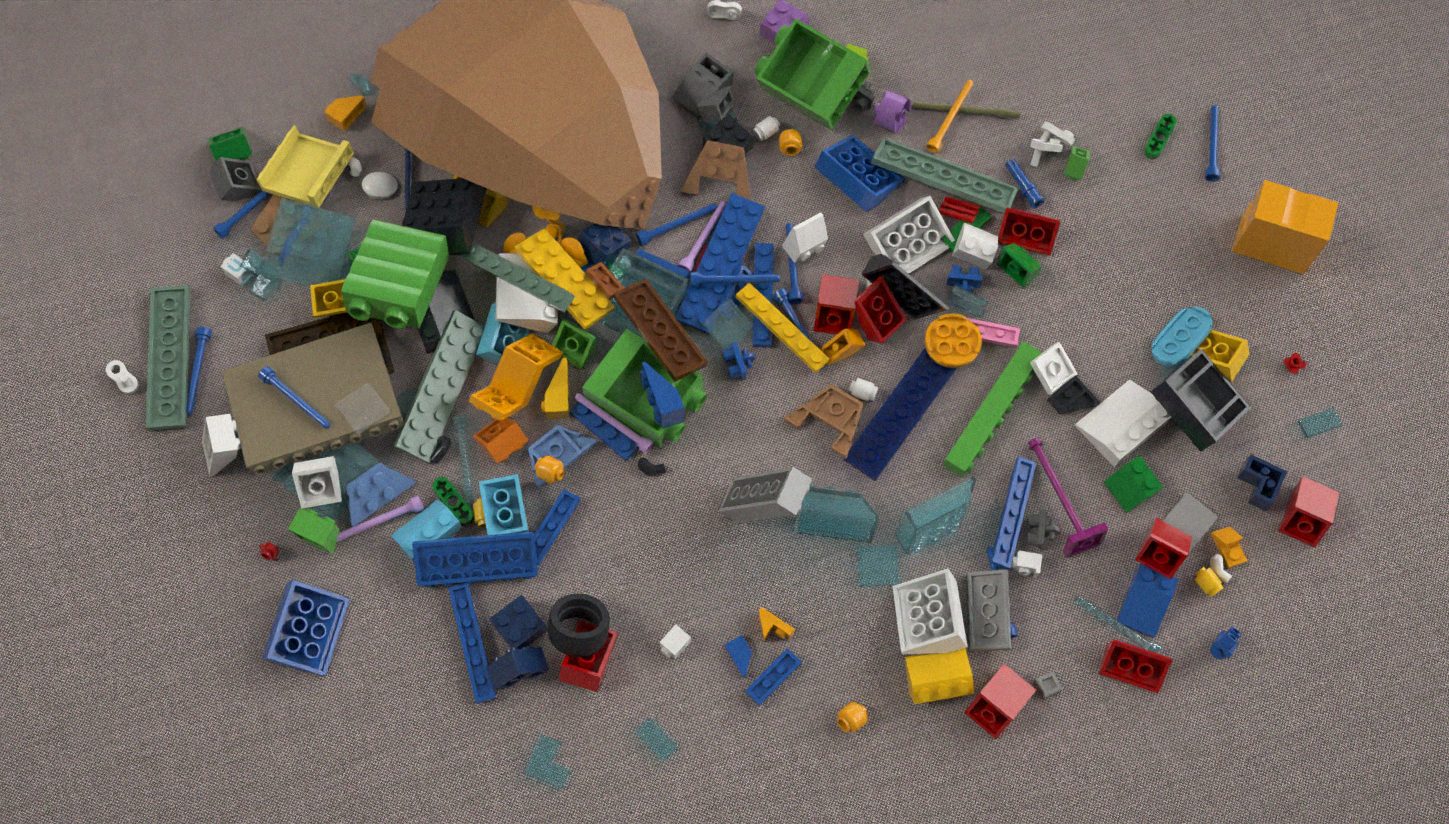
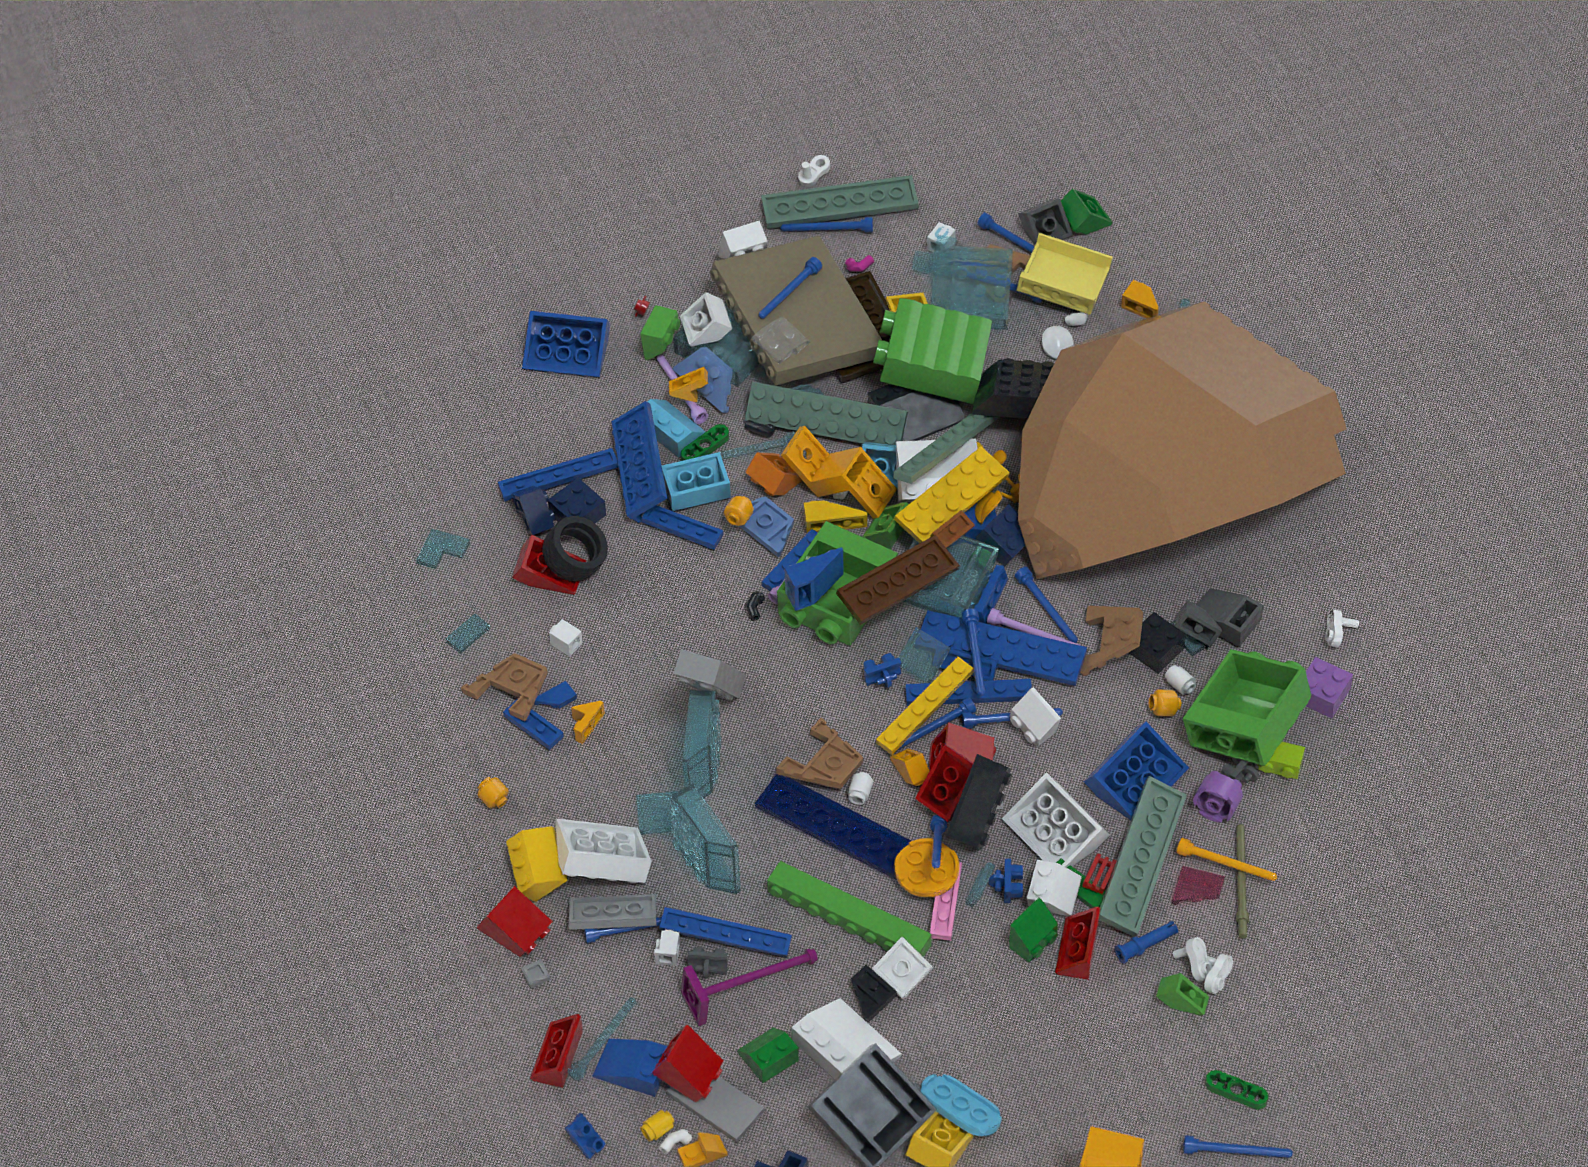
camera: 90 degrees right, 15 degrees down
none -> medium nougat wing [461,653,548,721]
none -> light orange slope [669,366,708,402]
none -> dark pink arm [845,255,874,272]
none -> blue piece [930,815,947,869]
none -> clear pink wing [1172,866,1225,905]

